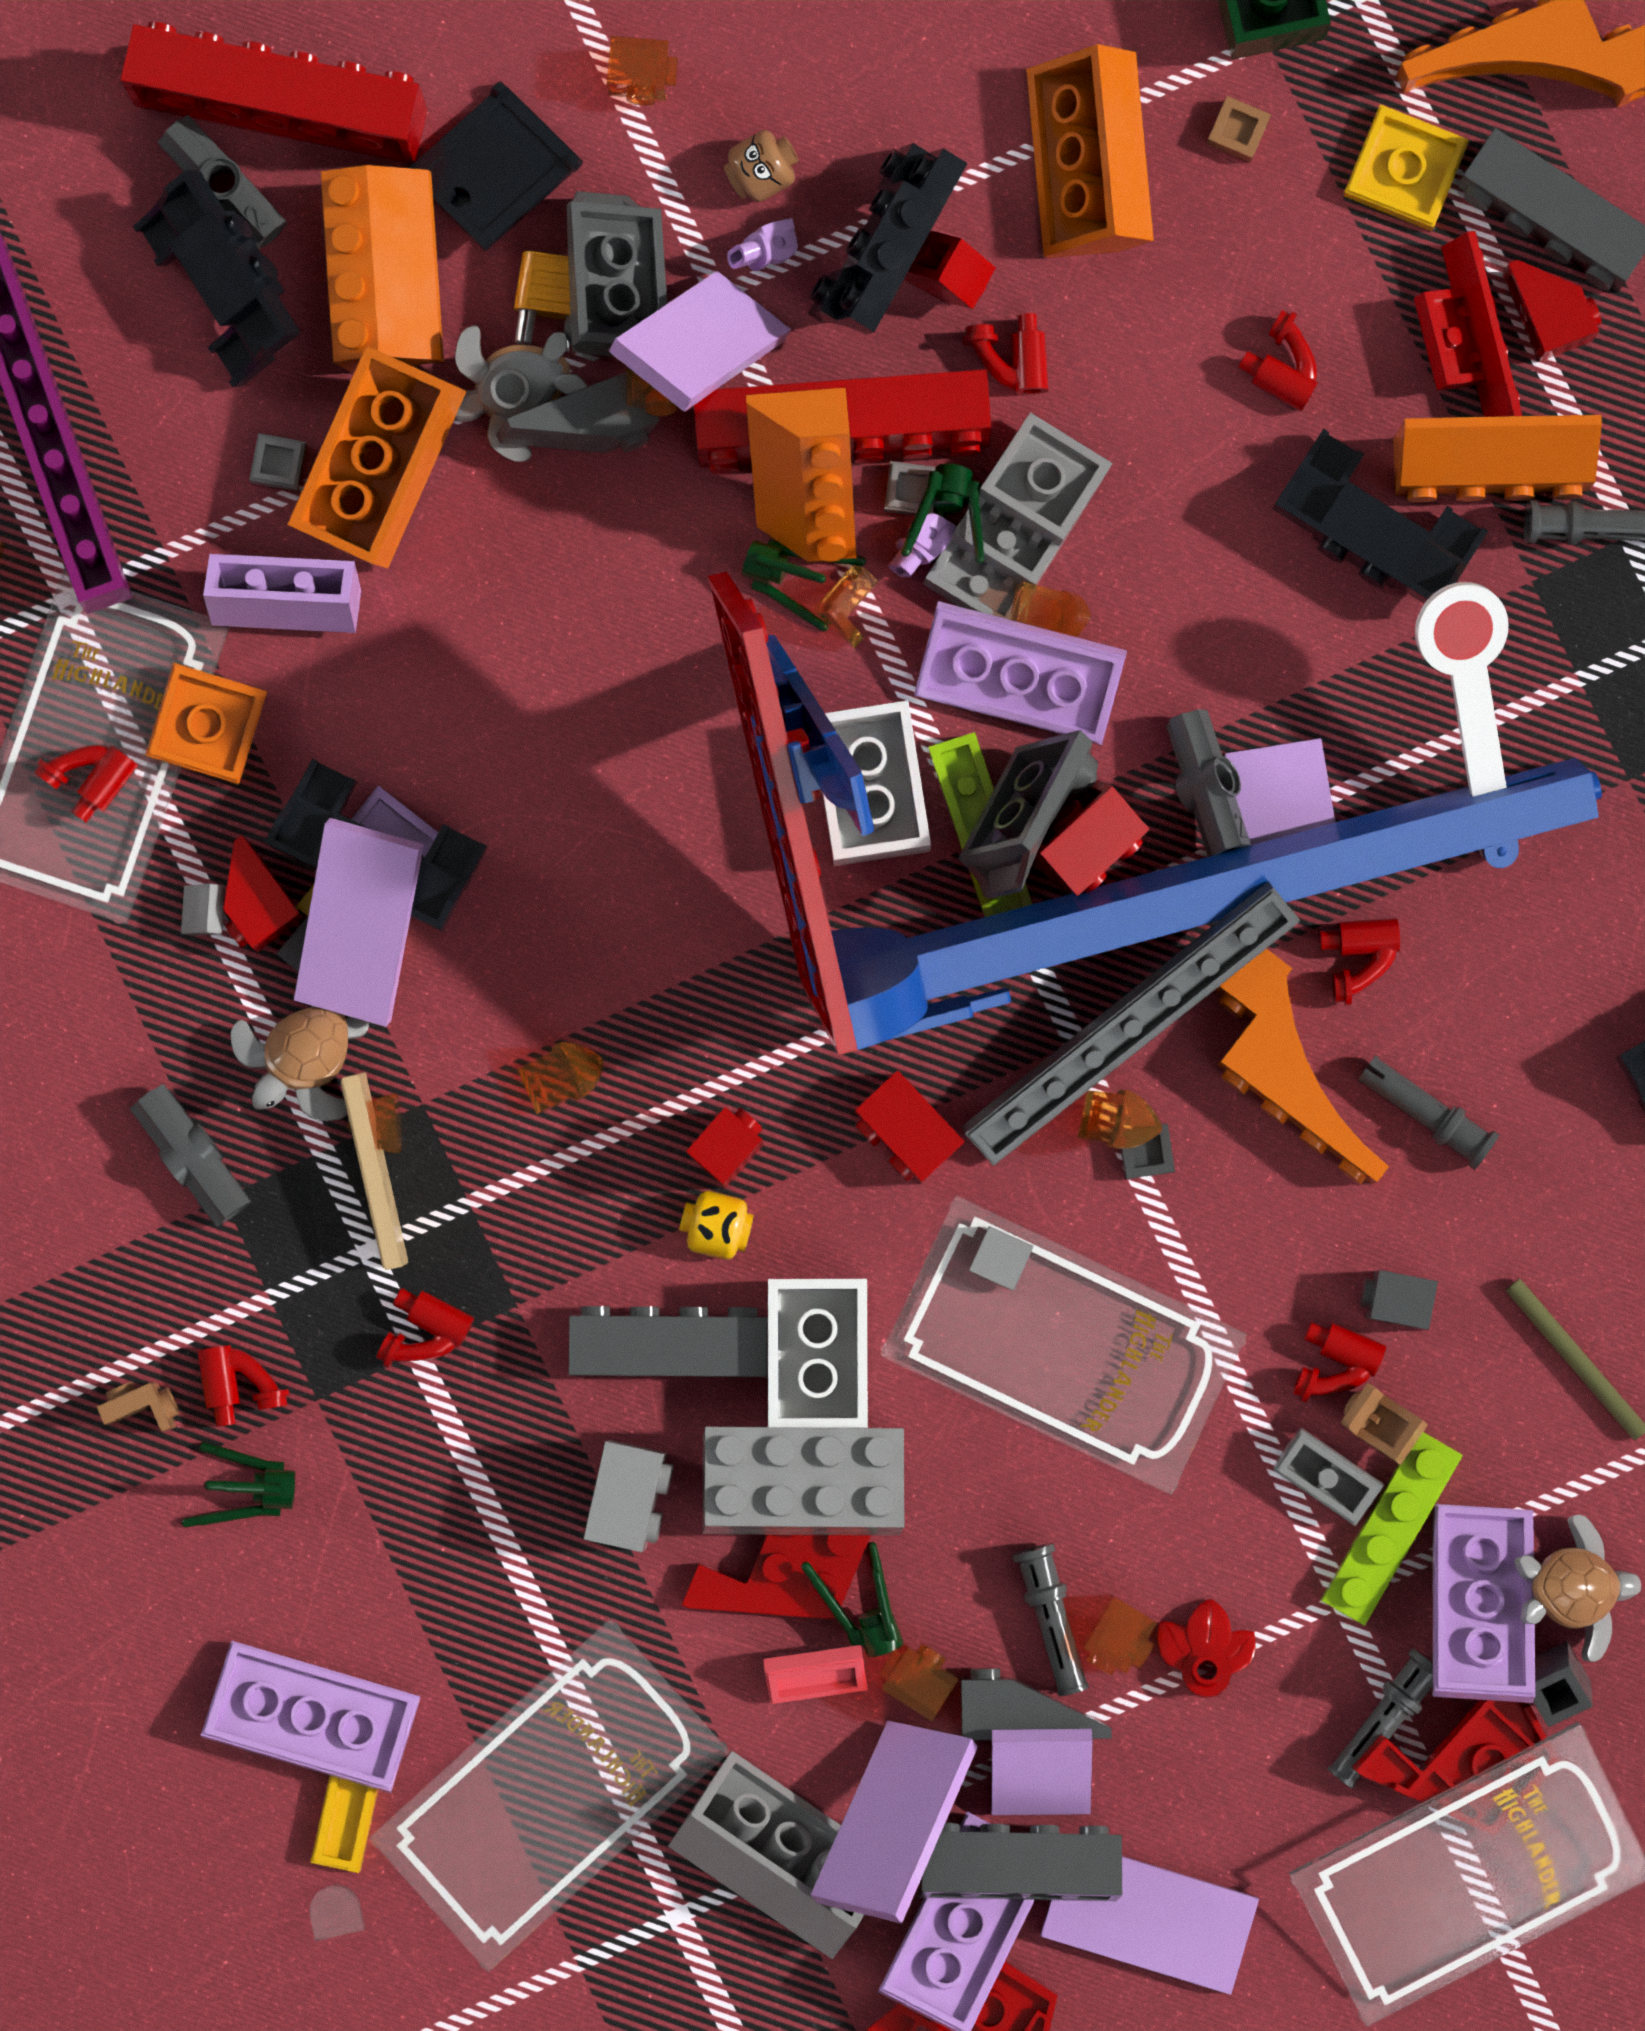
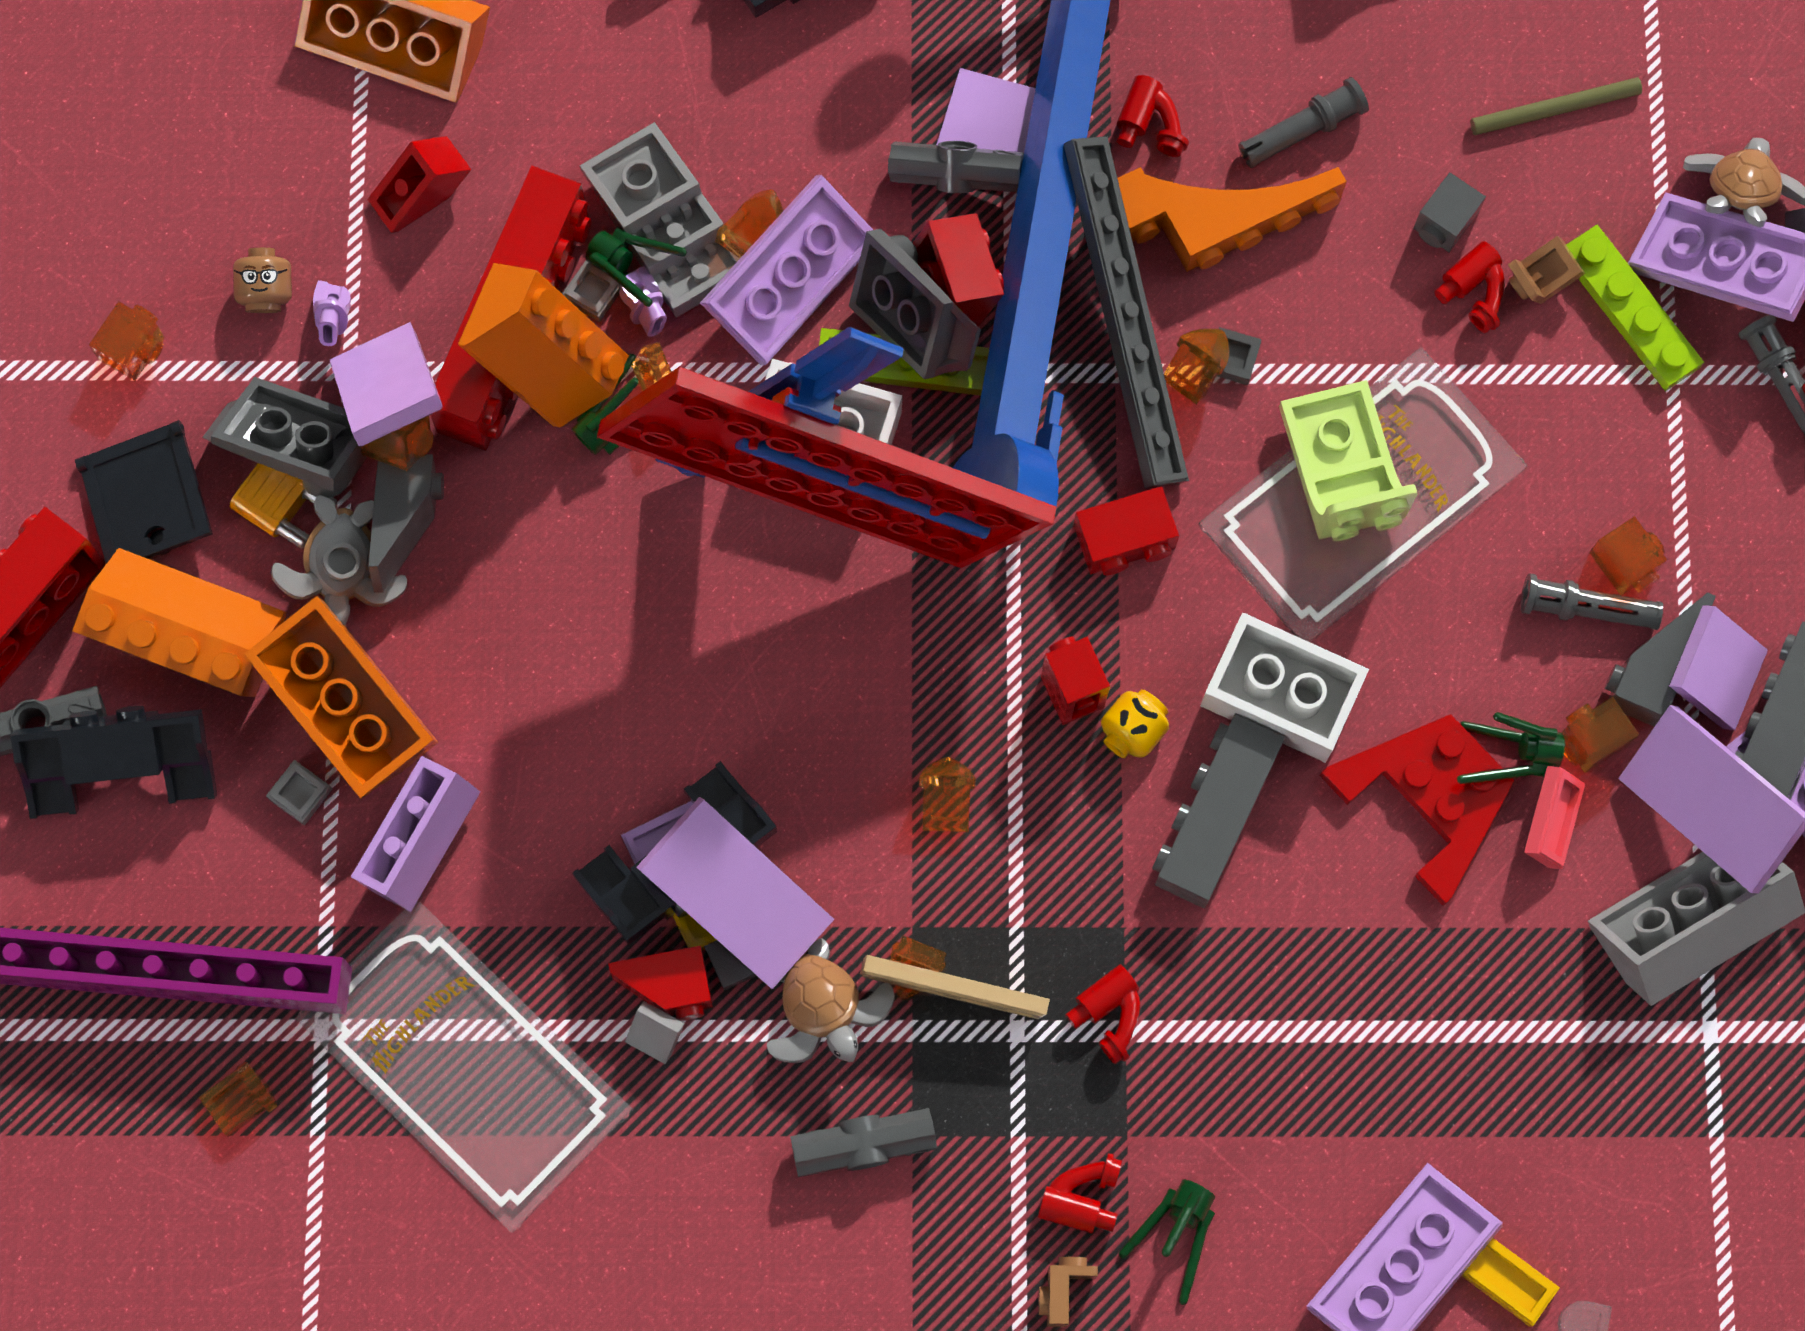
camera: 70 degrees left, 10 degrees down
red plant [33,745,139,823] -> none
orange tile [145,662,267,785] -> none
clear piece [369,1618,730,1972] -> none
light grey brick [584,1440,674,1552] -> none
light grey brick [702,1427,904,1536] -> none
black bracket [808,143,968,334] -> none
red plant [962,313,1049,395] -> none
light grey tile [969,1226,1034,1291] -> none
red plate [1157,1599,1256,1698] -> none
light grey brick [1273,1428,1383,1526] -> none
none -> yellowish green bracket [1279,380,1418,541]

